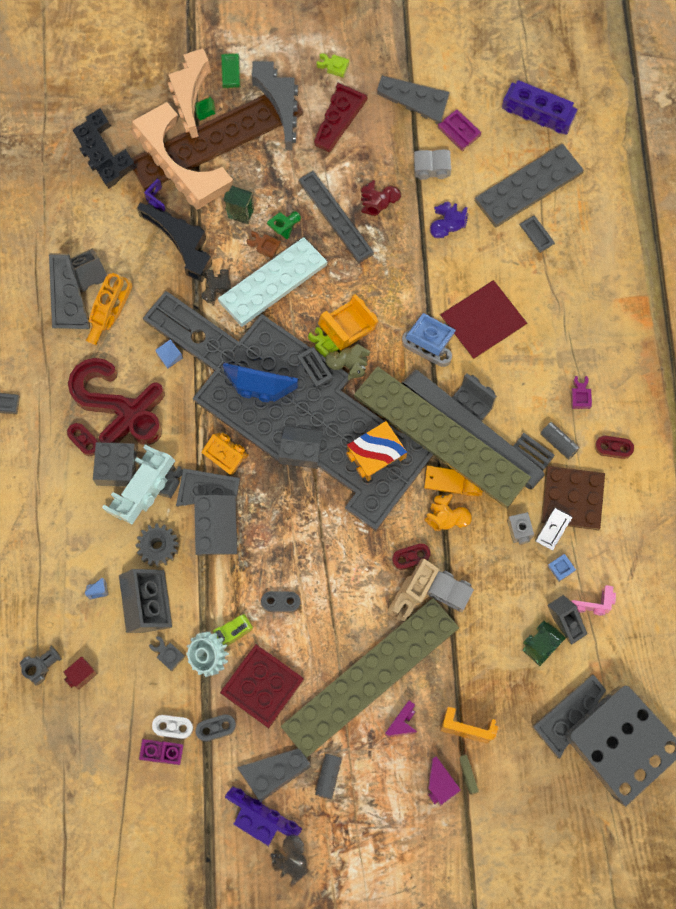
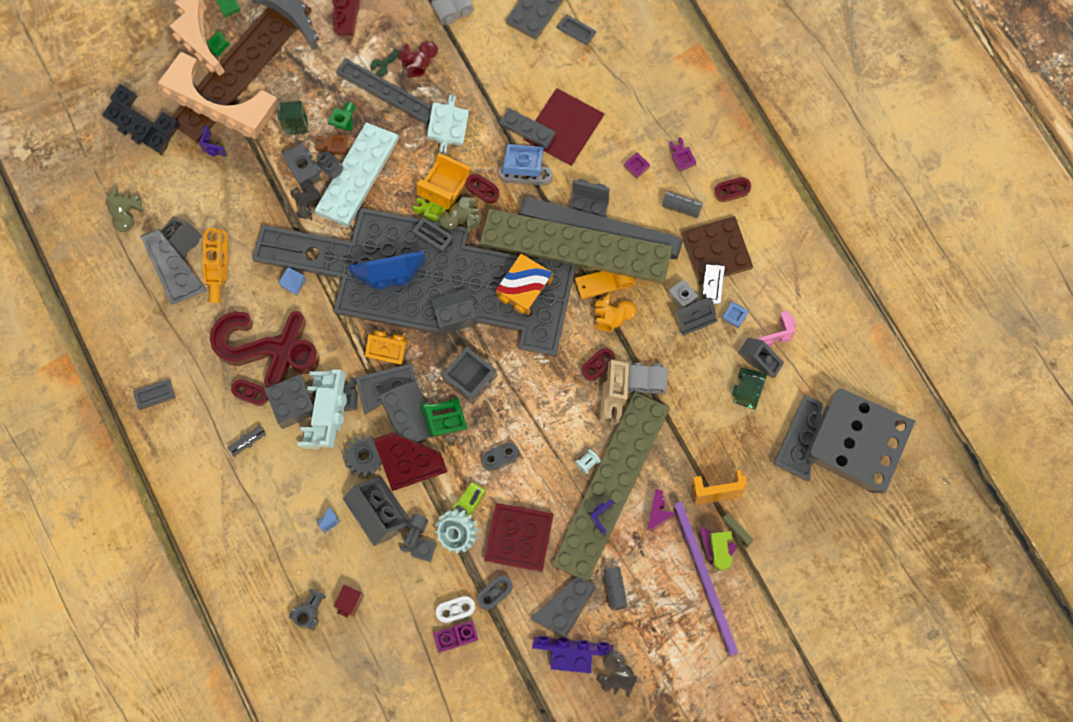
camera: 20 degrees left, 0 degrees up
black arch [137,202,212,282] -> none
dark purple animal [430,202,469,239] -> none
dark grey tile [513,433,555,471] -> none
none -> olive animal [105,187,144,232]
none -> dark grey pin [227,425,266,457]
none -> dark grey brick [282,144,321,190]
none -> dark grey plate [317,152,343,179]
none -> clear green bar [370,49,400,77]
none -> dark red plate [373,433,447,491]
none -> dark grey piece [404,514,428,548]
none -> green plate [420,397,467,438]
none -> light aqua plate [426,95,469,155]
none -> dark grey piece [442,347,497,405]
none -> dark red plate [466,174,500,204]
none -> dark grey plate [499,108,556,150]
none -> light aqua bush [575,449,601,475]
none -> dark purple bracket [591,500,614,536]
none -> magenta plate [624,152,650,179]
none -> medium lavender tile [674,501,738,657]
none -> dark grey plate [675,297,718,336]
none -> lime leg [710,531,732,572]

